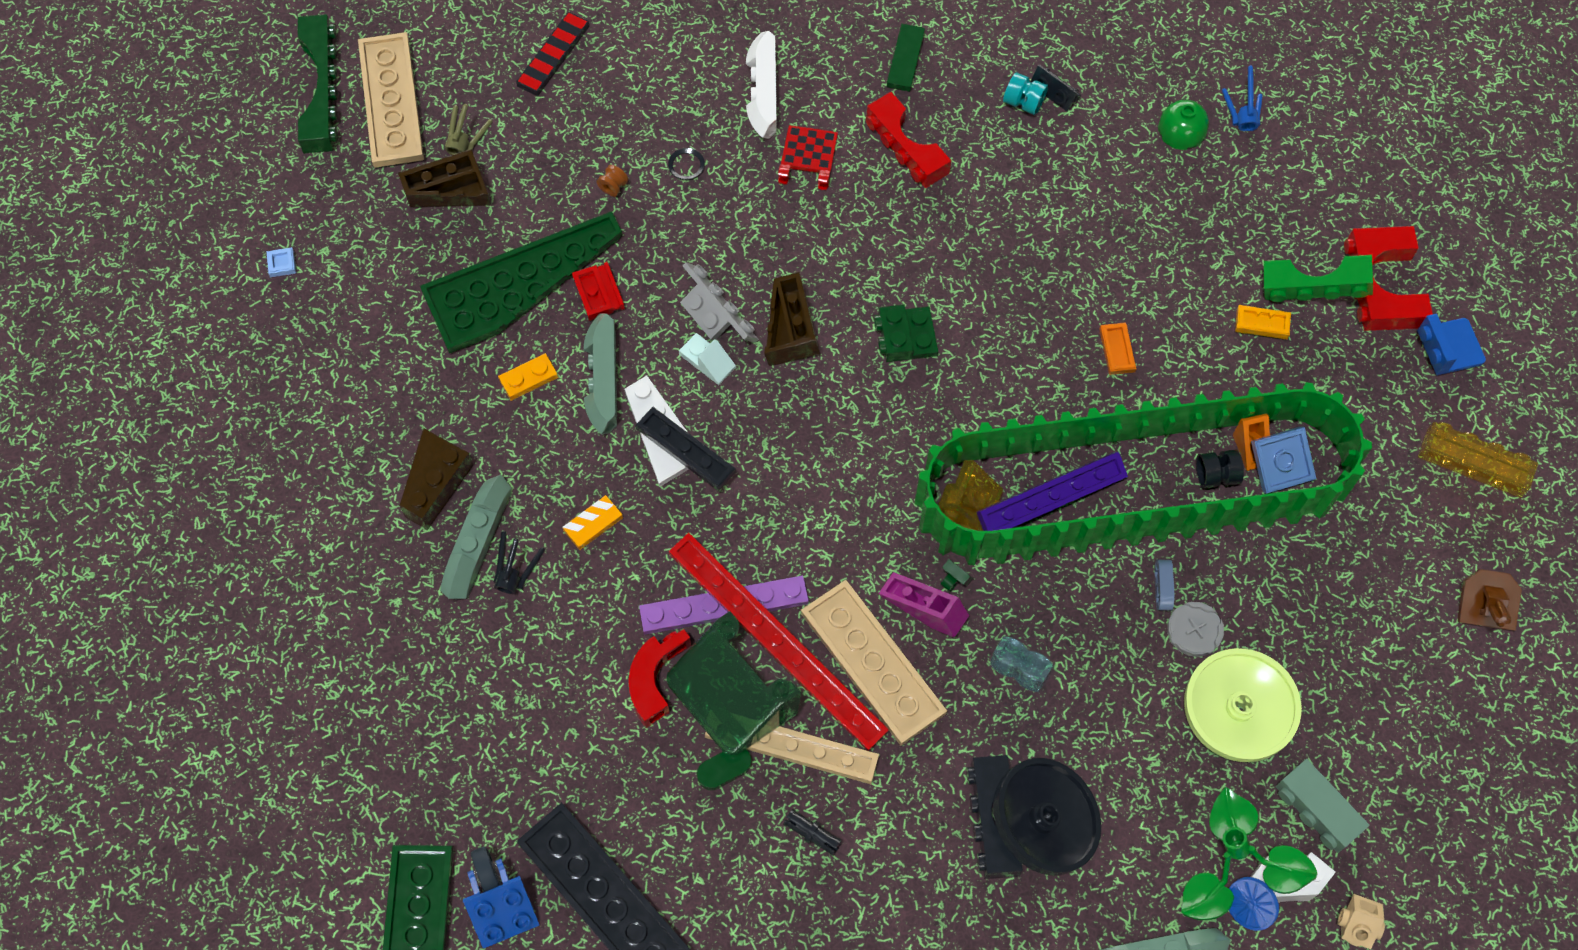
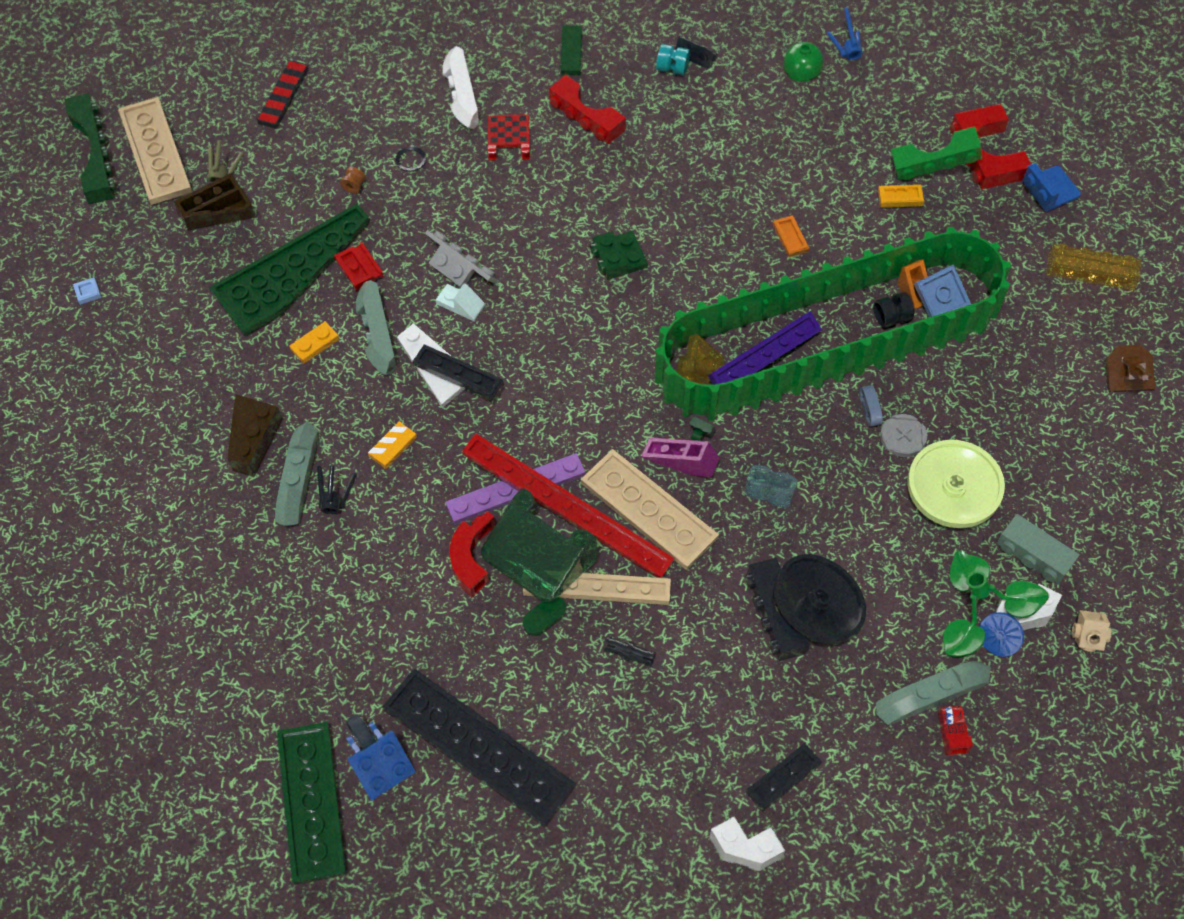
camera: 10 degrees left, 5 degrees down
dark brown wedge [764,272,820,366] -> none

